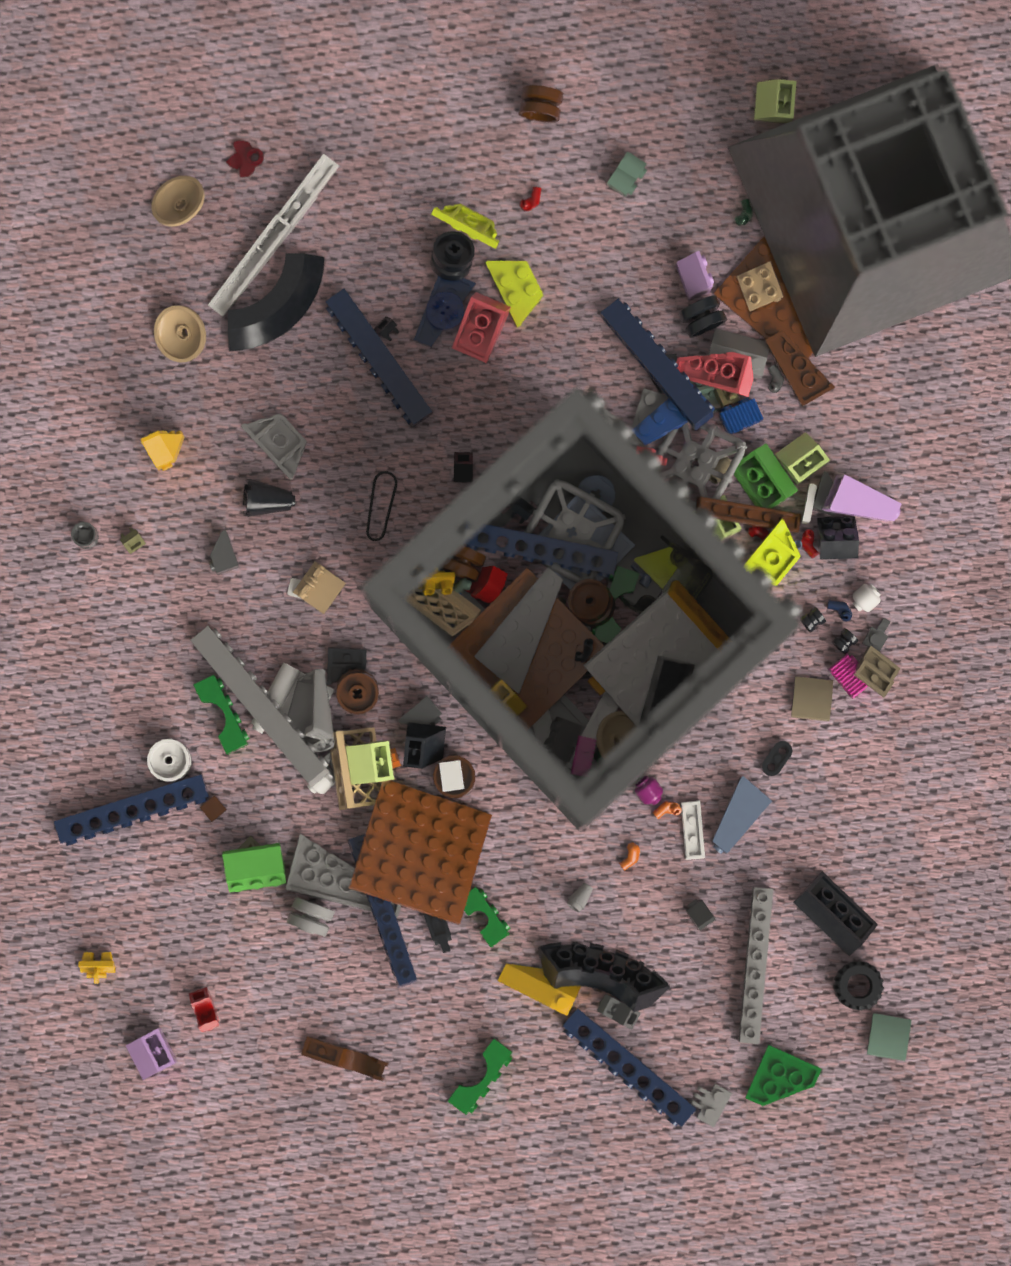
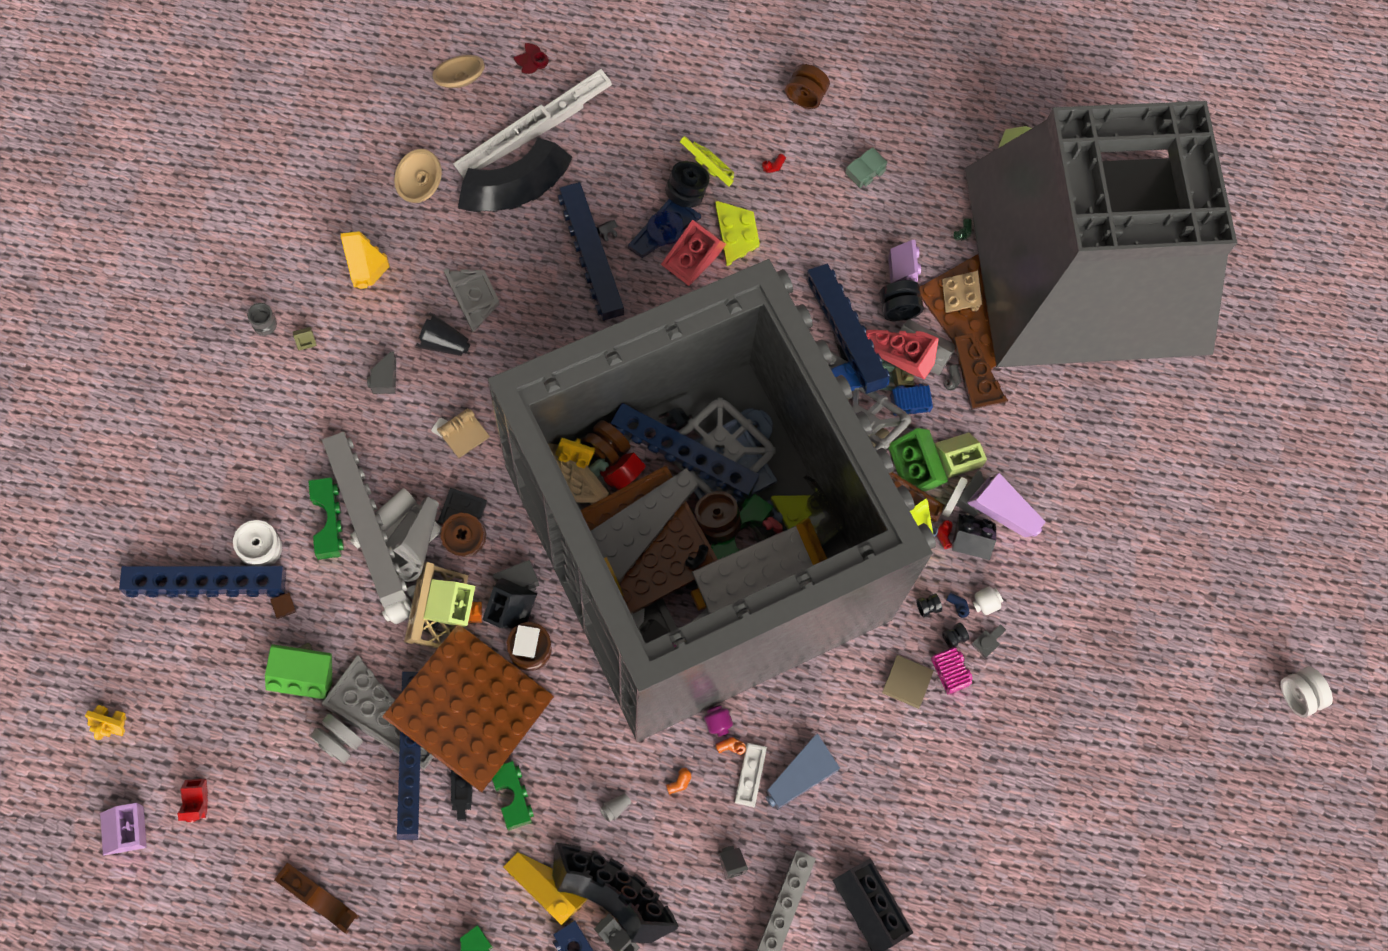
camera: 10 degrees right, 15 degrees down
black plate [762,741,793,776] -> none
dark tan slope [854,646,901,698] -> none
none -> coral arm [762,517,783,535]

